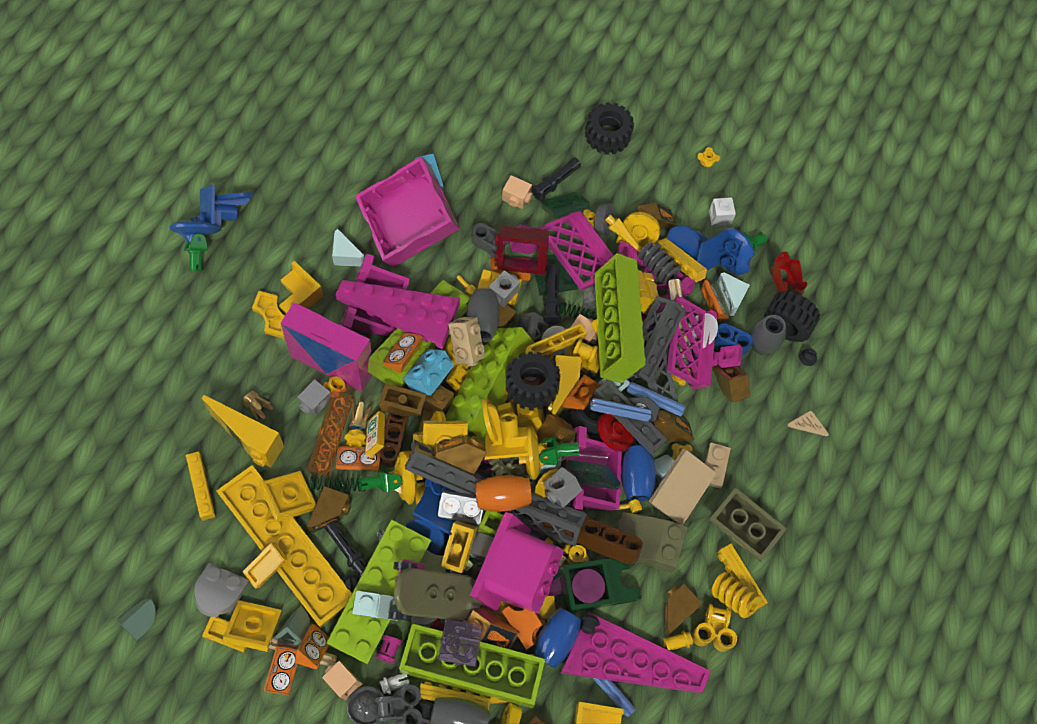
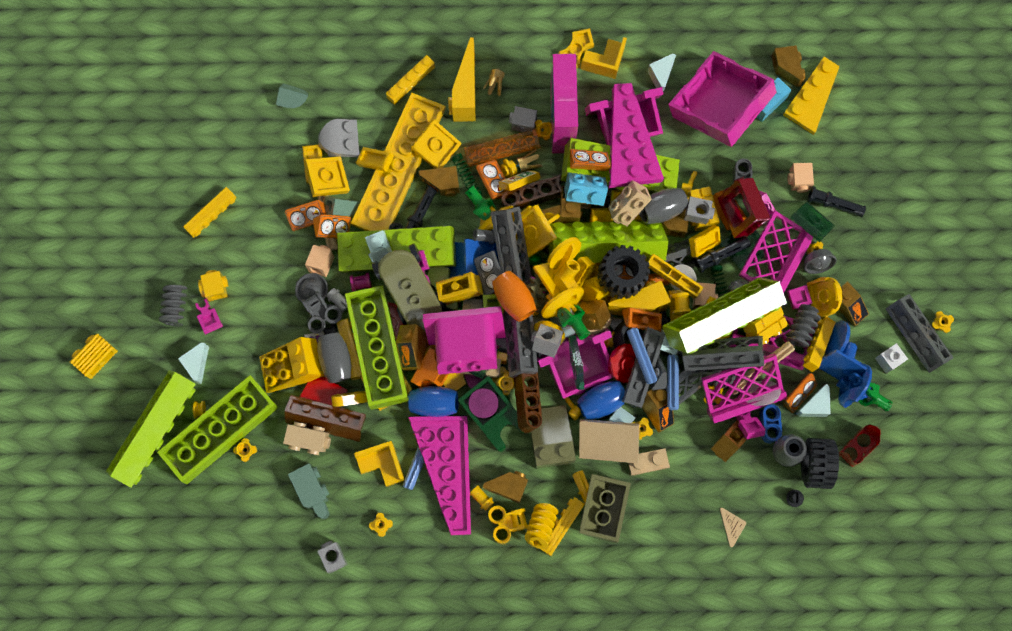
camera: 70 degrees right, 10 degrees up
pearl gold slope [379,383,427,416] -> none
pearl gold slope [433,435,487,474] -> none
piece [438,619,483,667] -> none
black piece [580,615,600,634] -> none
black tyre [585,102,634,155] -> none
yellow piece [605,214,642,252] -> none
none -> dark grey pin [473,228,496,244]
none -> yellow axle [573,471,589,503]
none -> yellow tile [689,225,721,257]
none -> pearl gold slope [771,45,805,87]
none -> yellow wing [783,57,840,135]
none -> dark grey fence [886,294,953,373]

